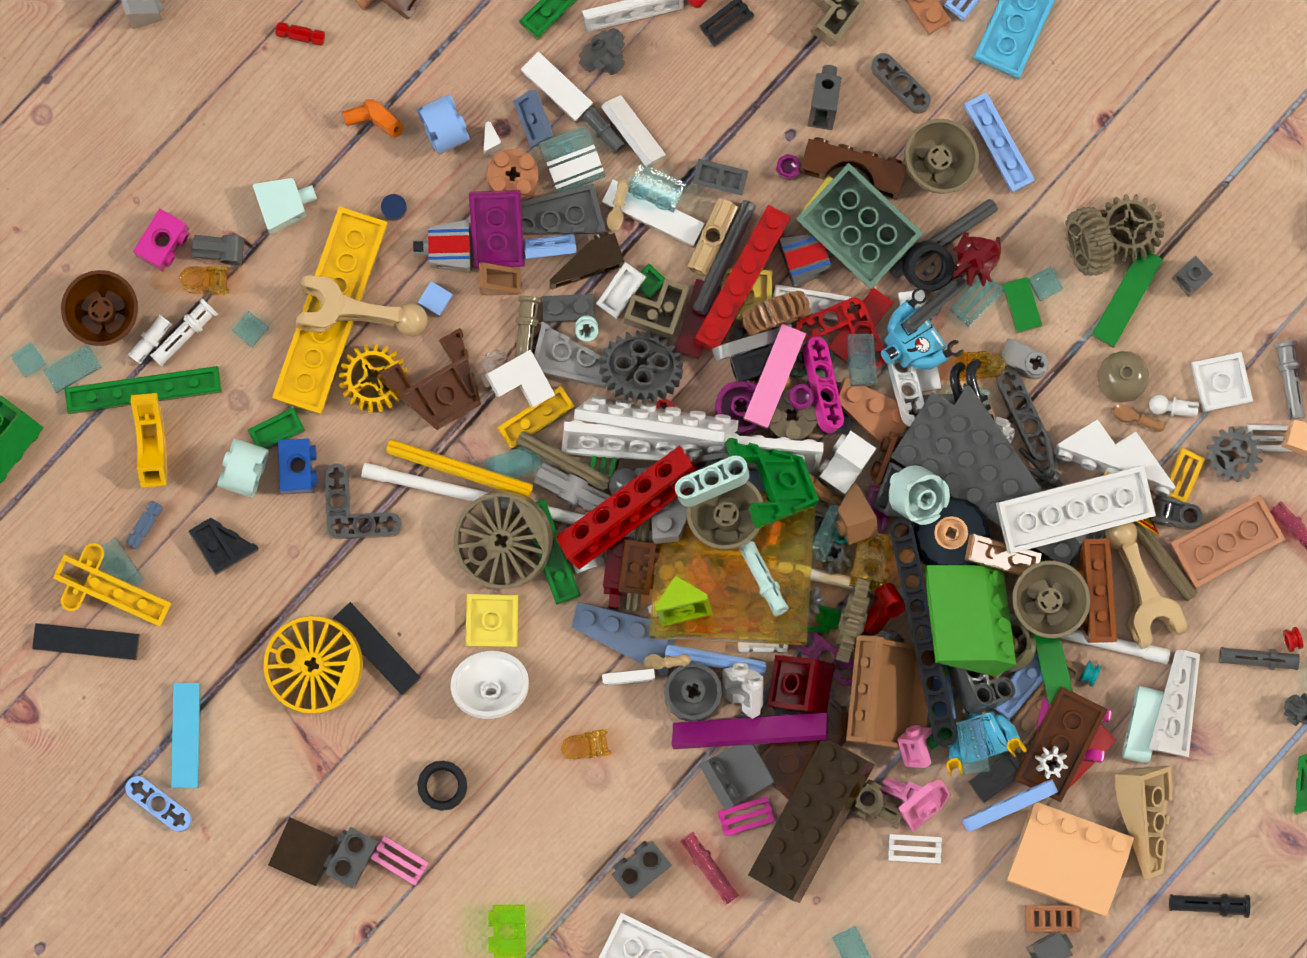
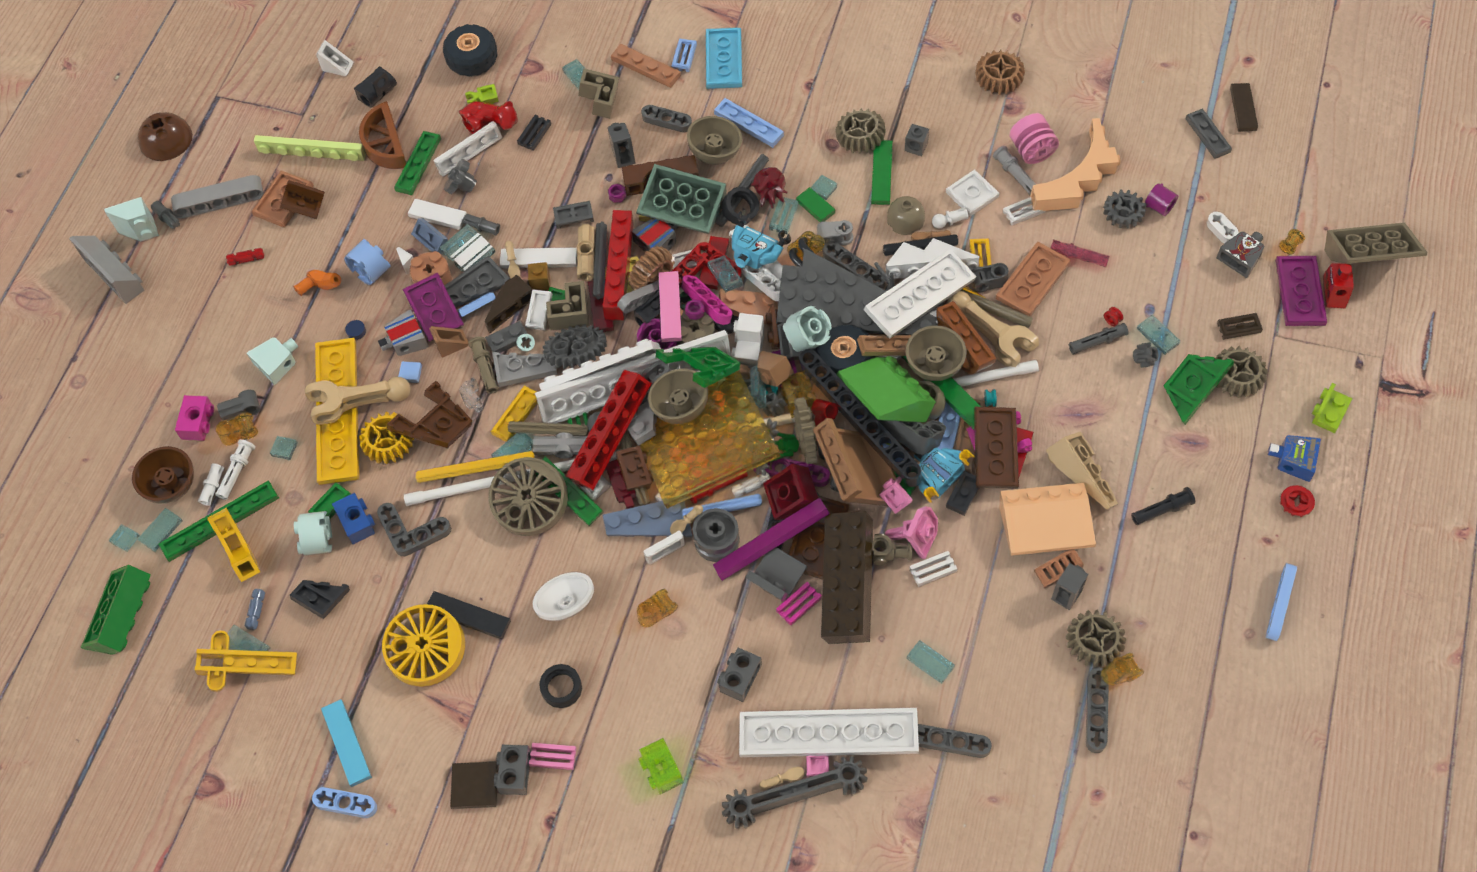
camera: 15 degrees left, 20 degrees down
black tile [32,623,140,660] -> none
light yellow tile [465,594,519,647] -> none
white tile [485,350,555,408] -> none
white tile [601,95,666,167] -> none
clear light blue bracket [627,163,687,213] -> none
lime slope [655,576,713,627] -> none
light aqua beam [675,456,750,507] -> none
clear pink pin [680,832,739,905] -> none
white cylinder [722,663,763,719] -> none
light aqua pin [739,541,789,616] -> none
dark grey axle [903,275,967,333] -> none
clear light blue plate [956,719,990,775] -> none
light blue beam [961,779,1058,832] -> none
white gear [1035,746,1068,779] -> none
dark tan gear [1064,207,1115,276] -> none
light aqua beam [1122,685,1164,765] -> none
white wing [1149,650,1200,757] -> none
dark grey gear [1206,426,1264,482] -> none
none -> pearl gold brick [528,262,551,291]
none -> black axle [883,234,958,256]

